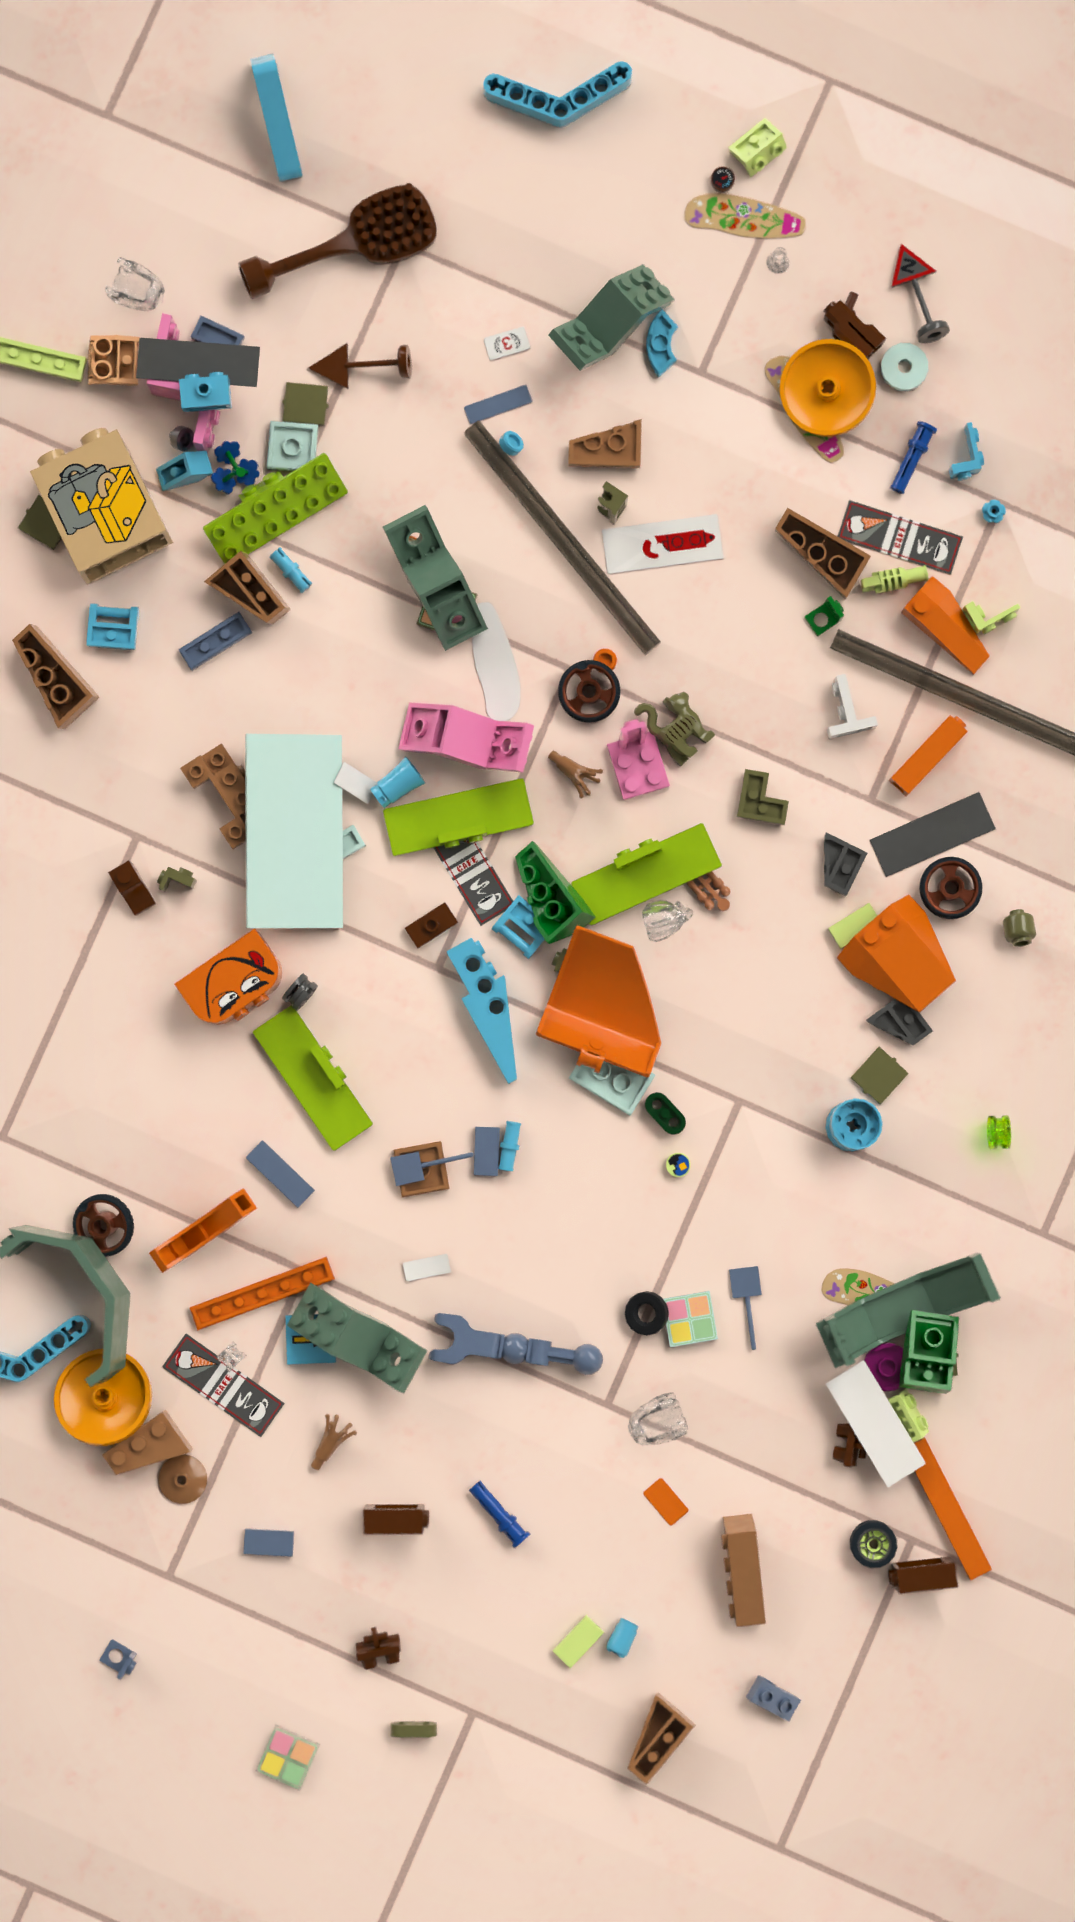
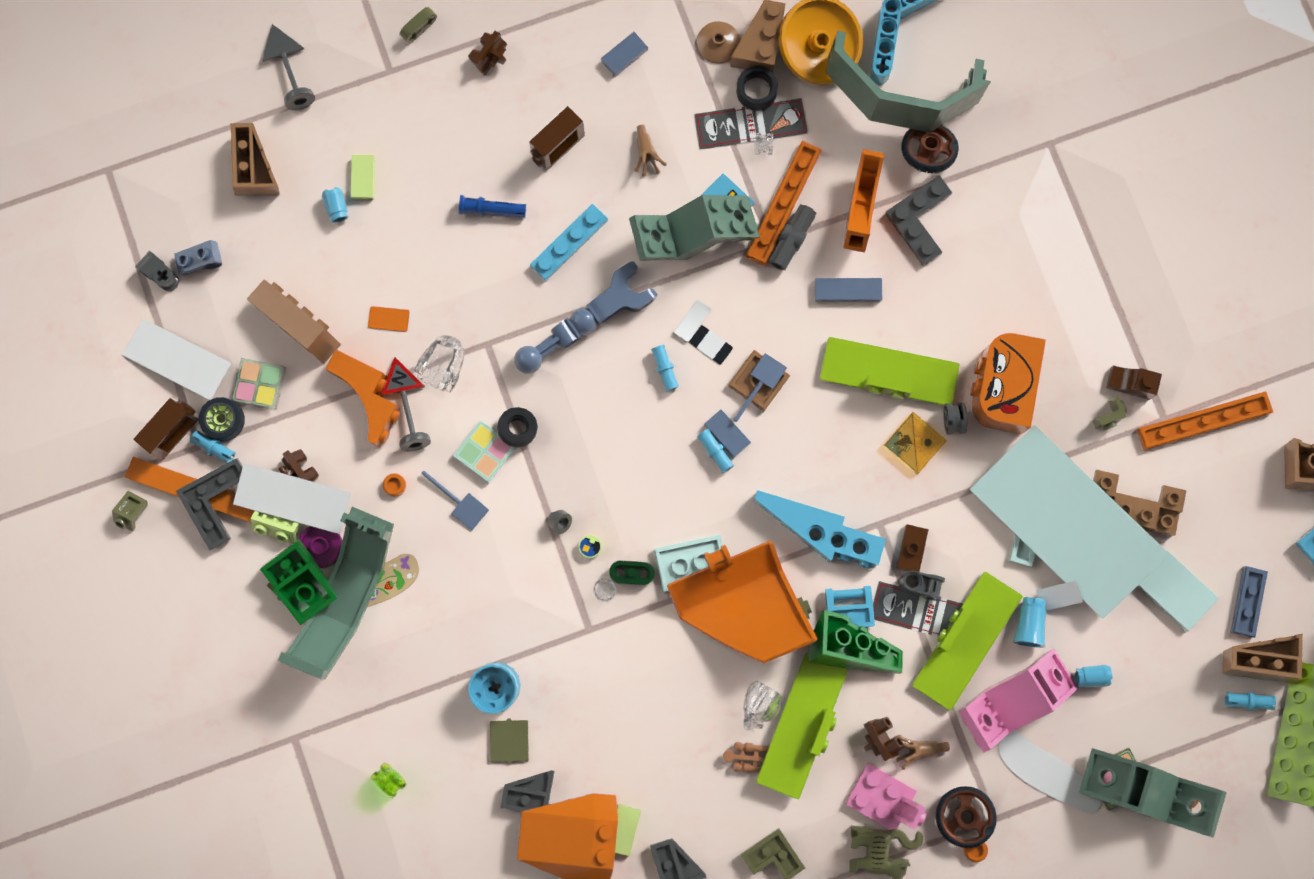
camera: 135 degrees right, 5 degrees down
none -> olive bracket [112,491,148,531]
none -> white sticker [122,319,231,401]
none -> dark grey piece [135,250,179,291]
none -> dark grey plate [176,458,243,550]
none -> medium azure pin [190,430,236,463]
none -> tile [231,358,286,410]
none -> dark grey piece [262,24,315,110]
none -> orange arch [325,349,400,447]
none -> dark grey piece [381,357,431,451]
none -> orange tile [383,473,406,497]
none -> medium azure plate [530,203,608,281]
none -> flat silver tile [549,510,572,534]
none -> clear wheel [594,578,616,602]
none -> medium azure pin [651,345,679,391]
none -> sticker [689,325,733,364]
none -> black tyre [736,66,778,111]
none -> dark grey piece [769,204,817,271]
none -> reddish brown hips [863,717,904,761]
none -> clear yellow tile [883,412,947,475]
none -> dark grey plate [885,175,952,266]
none -> dark grey piece [899,571,945,601]
none -> medium azure piece [1076,664,1113,687]
none -> orange tile [1137,391,1273,450]
none -> light aqua tile [1138,551,1219,632]

